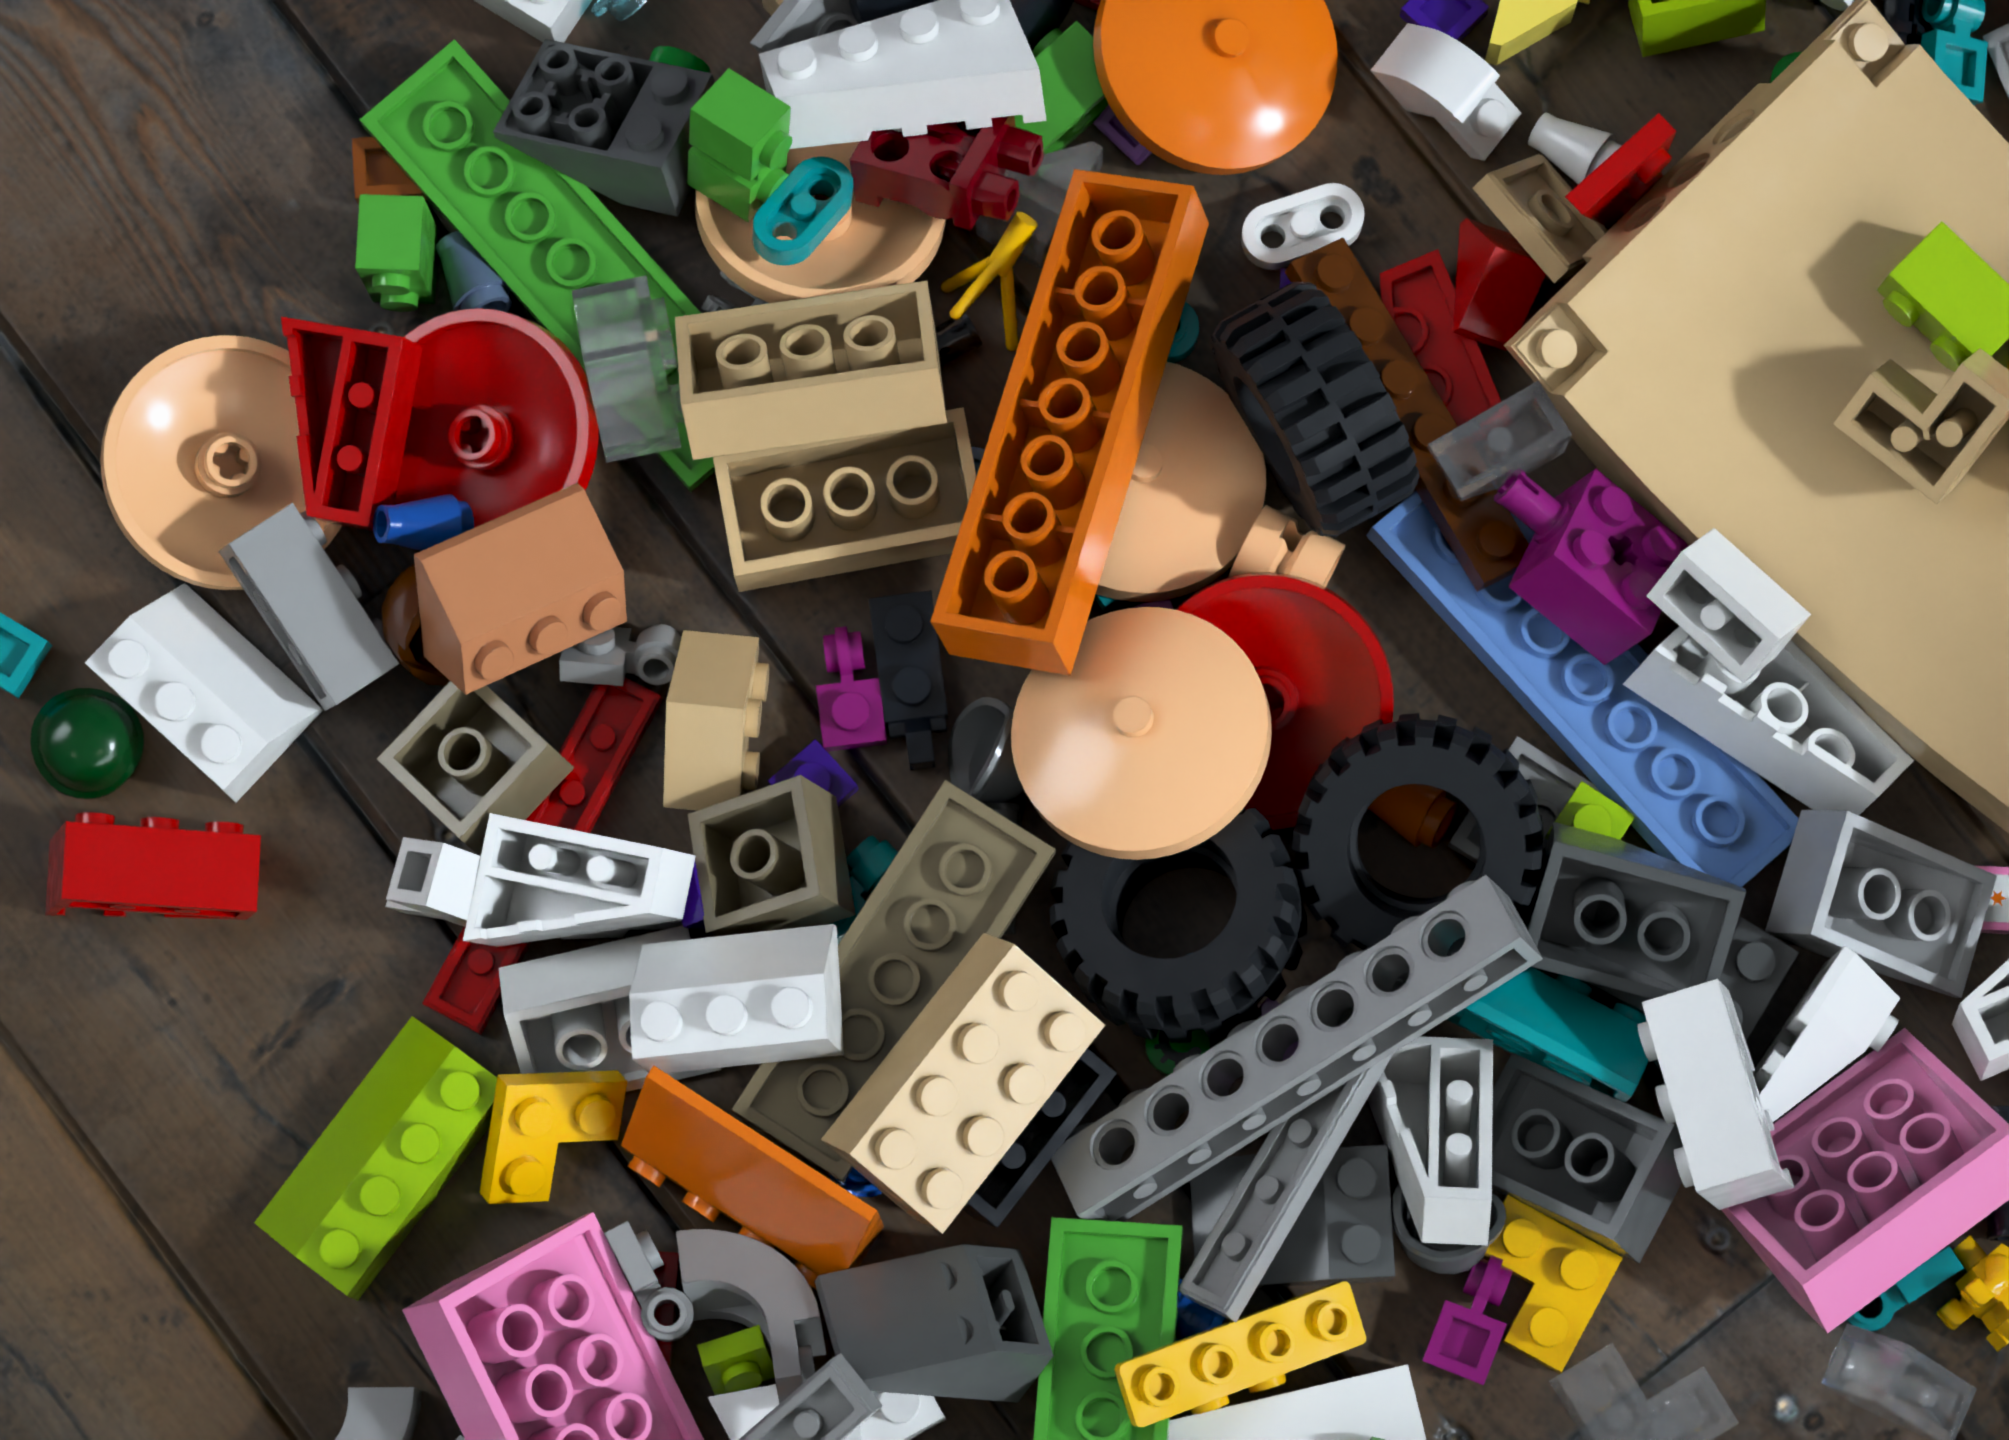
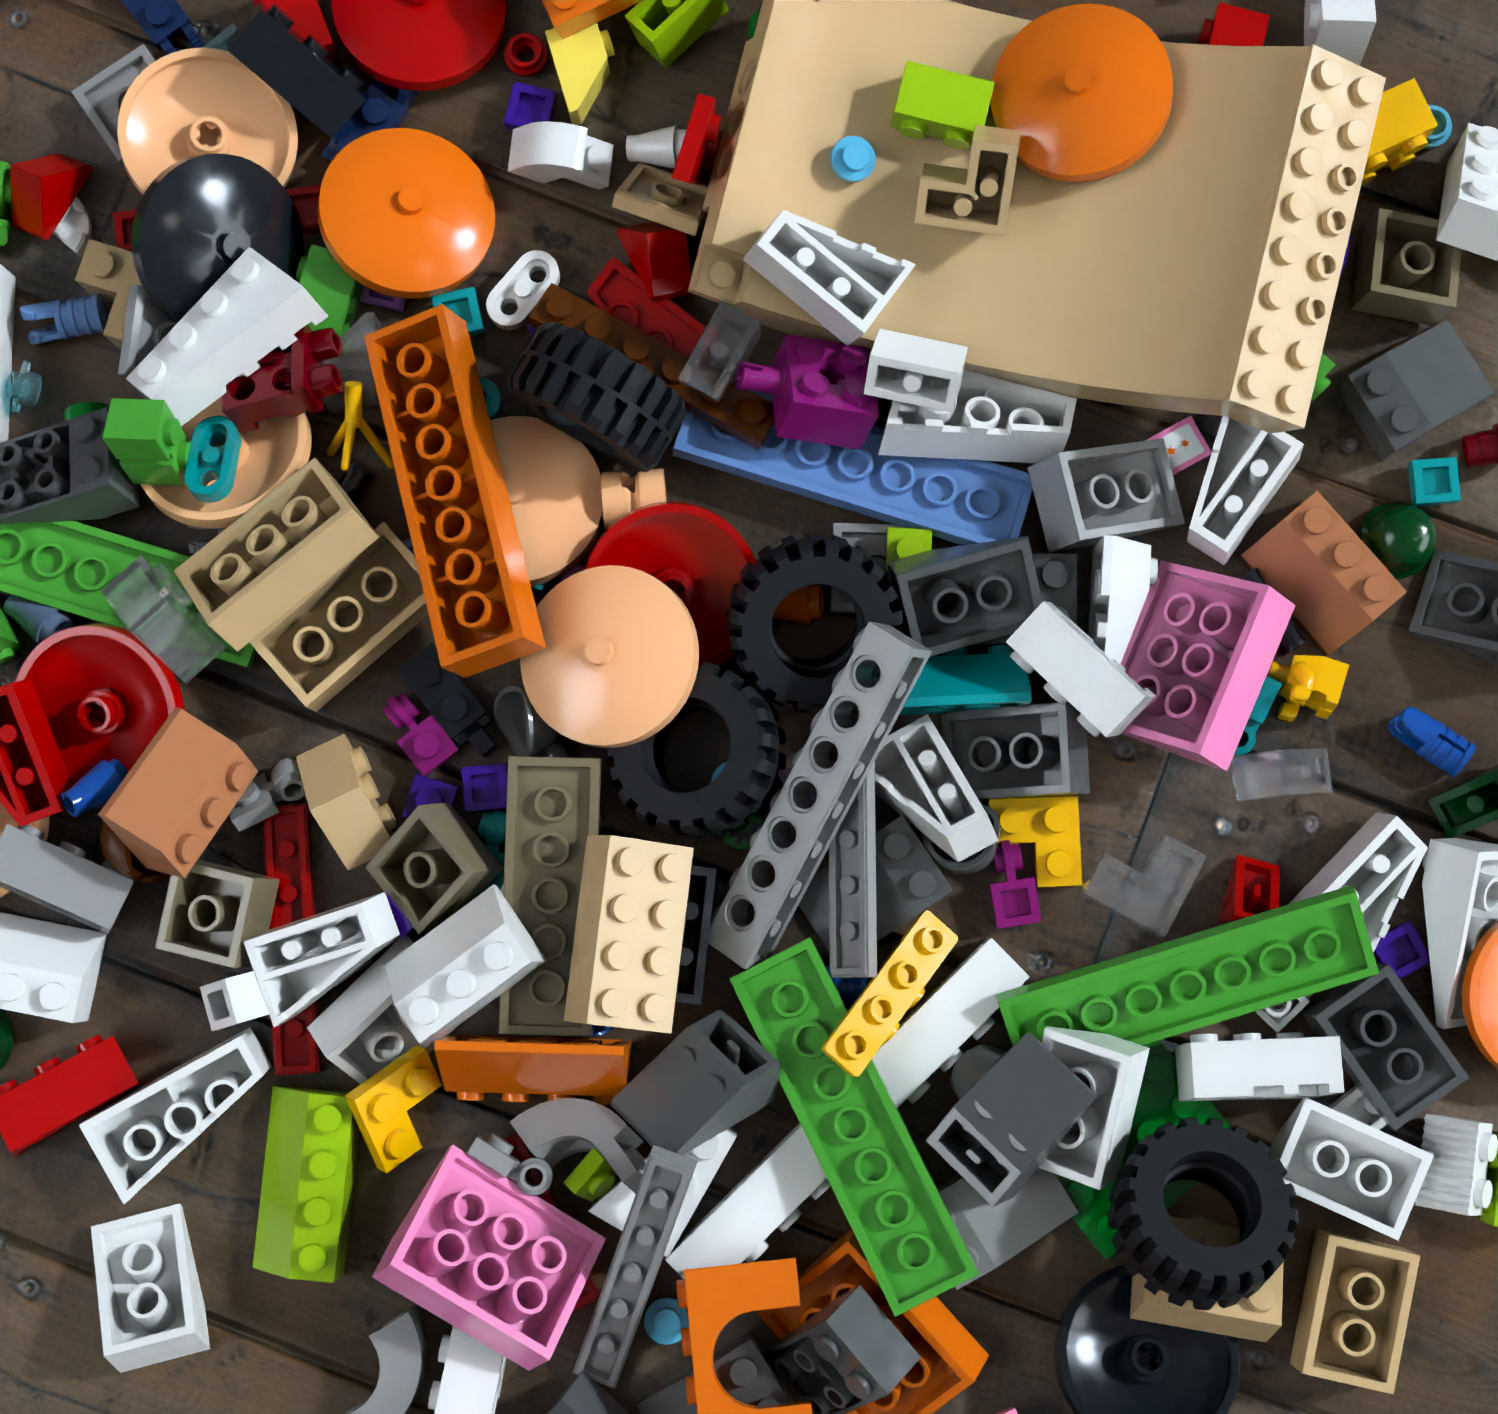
camera: 30 degrees left, 5 degrees up
none -> white wedge [79,1027,272,1204]
none -> white slope [91,1203,210,1373]
none -> teal plate [431,287,485,336]
none -> dark purple plate [461,763,508,813]
none -> white wedge [743,210,916,346]
none -> medium azure plate [830,136,876,182]

